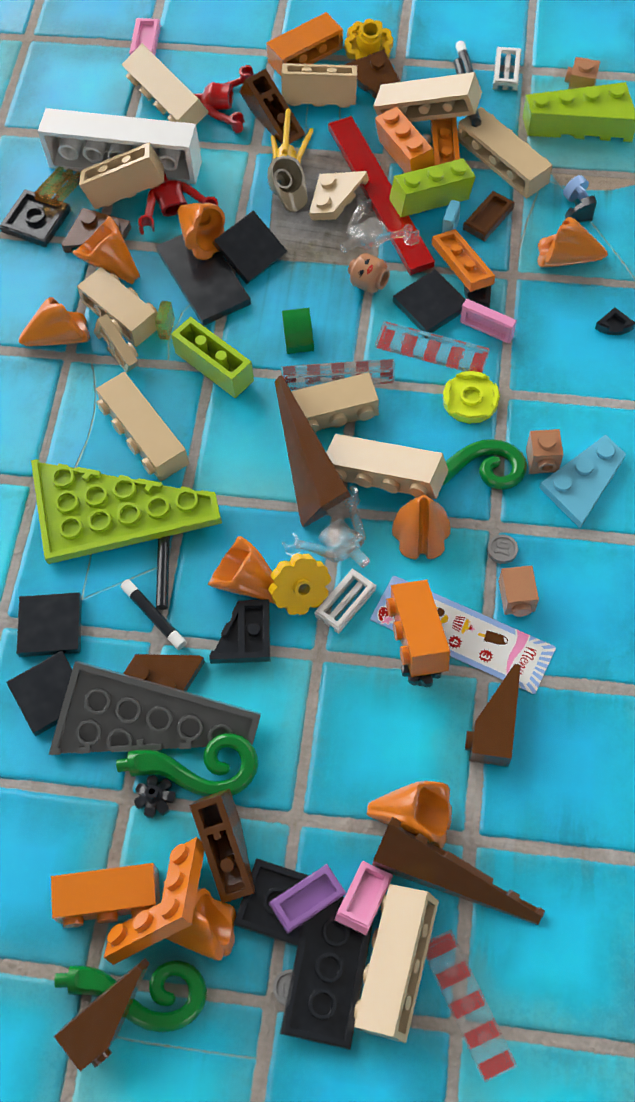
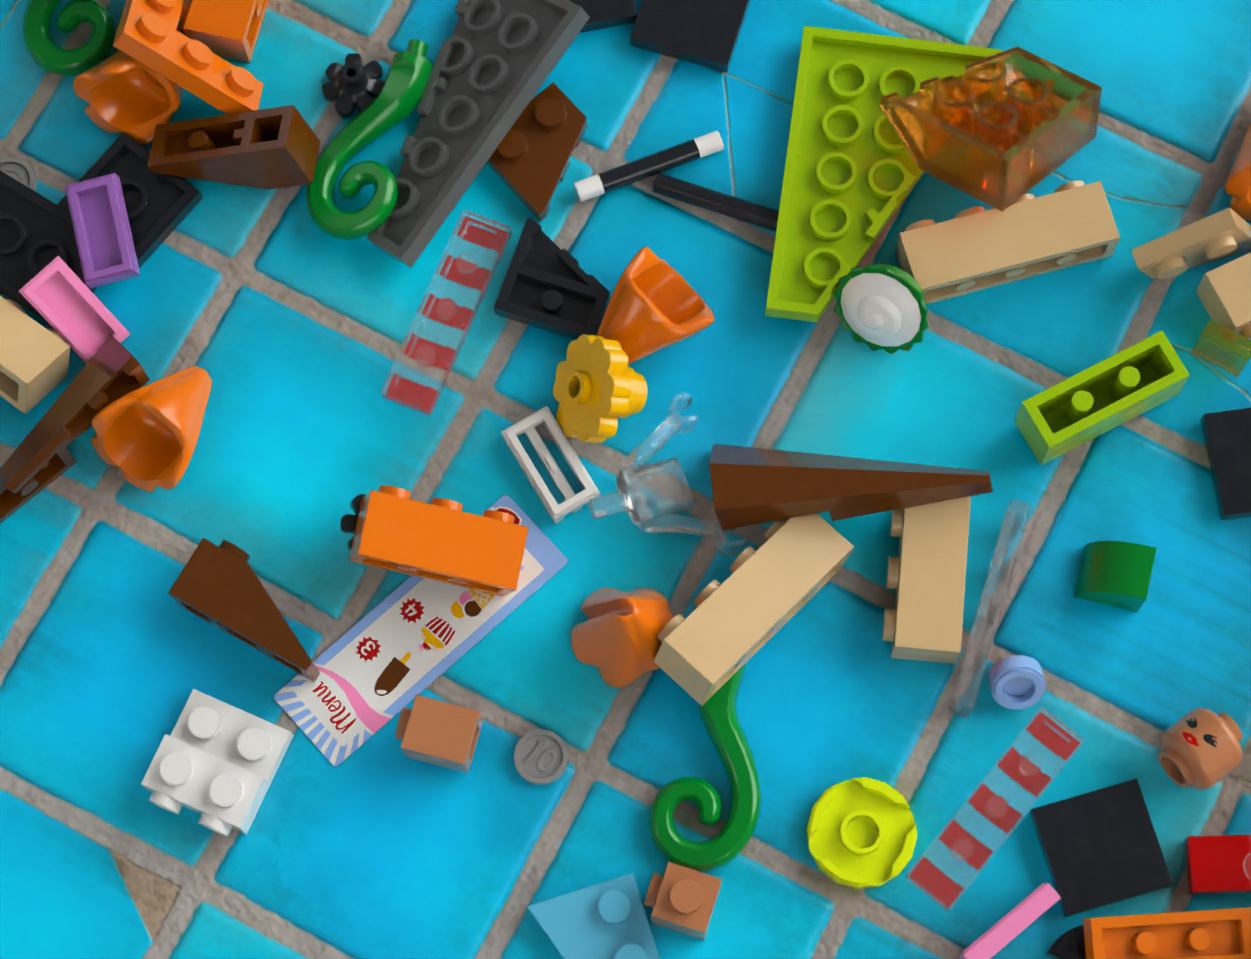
camera: 110 degrees right, 10 degrees up
none -> white plate [141,689,294,837]
none -> clear tile [381,209,512,416]
none -> white piece [833,264,929,354]
none -> clear orange wedge [880,46,1102,212]
none -> light blue tile [989,655,1046,710]

